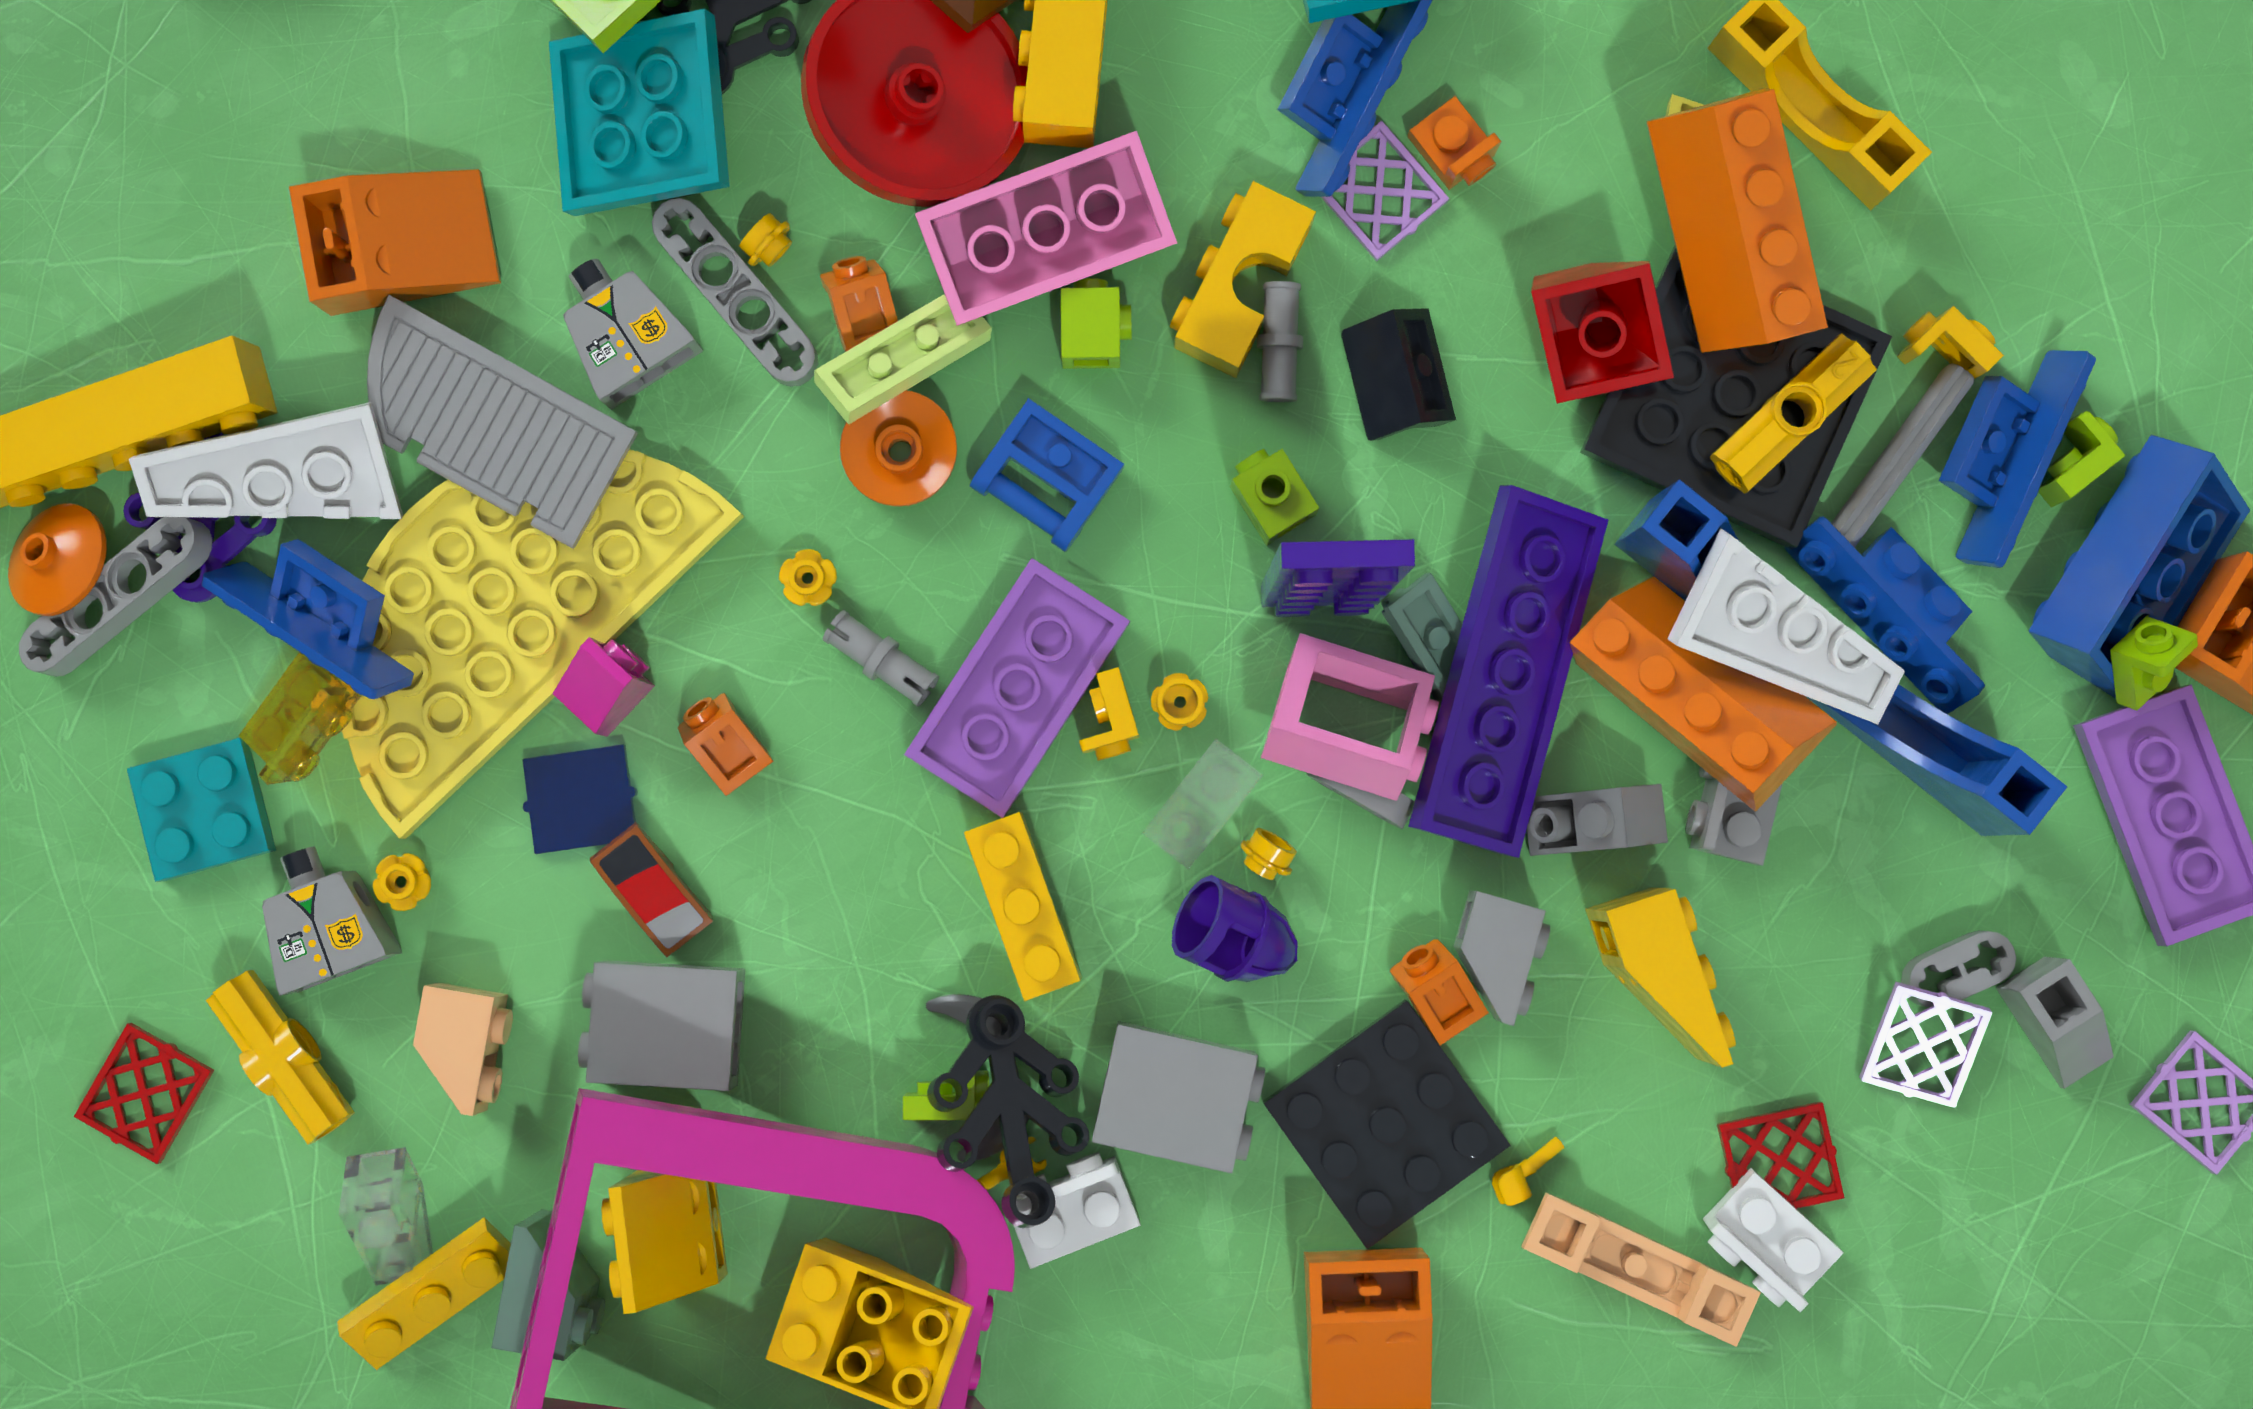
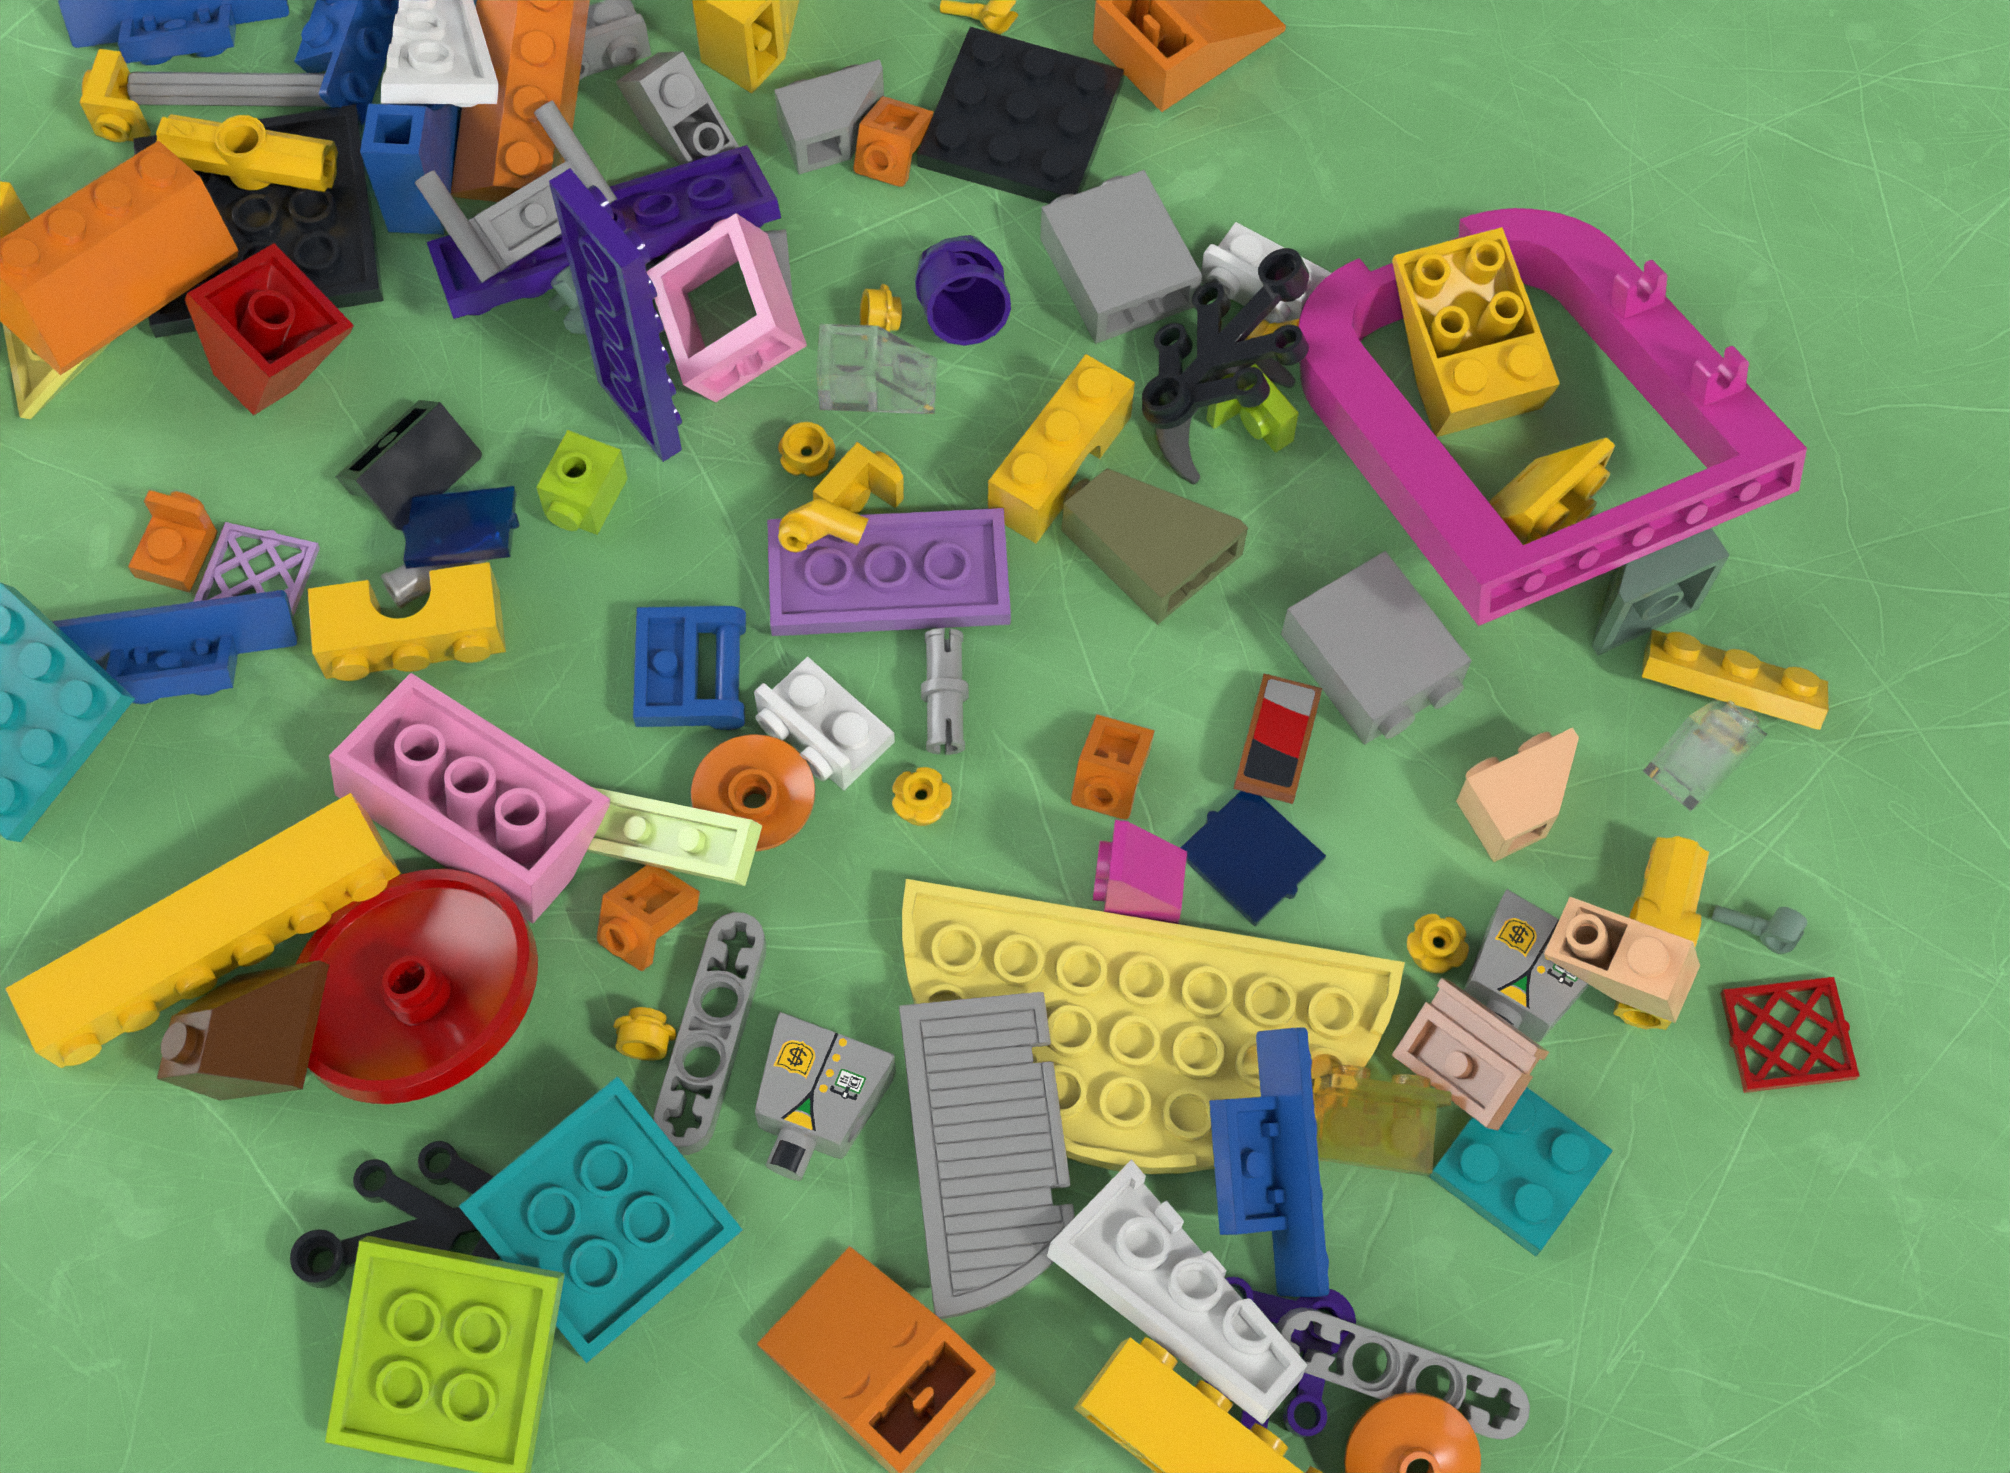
camera: 130 degrees left, 20 degrees down
lime brick [1061,279,1131,369] -> none
none -> clear blue piece [402,486,520,569]
none -> light grey plate [415,100,617,283]
none -> sand green hand [549,266,579,311]
none -> white bracket [754,656,895,790]
none -> yellow arm [778,499,869,553]
none -> olive slope [1062,468,1248,625]
none -> plate [1392,978,1549,1131]
none -> light nougat slope [1544,897,1700,1023]
none -> sand green hand [1711,905,1807,954]

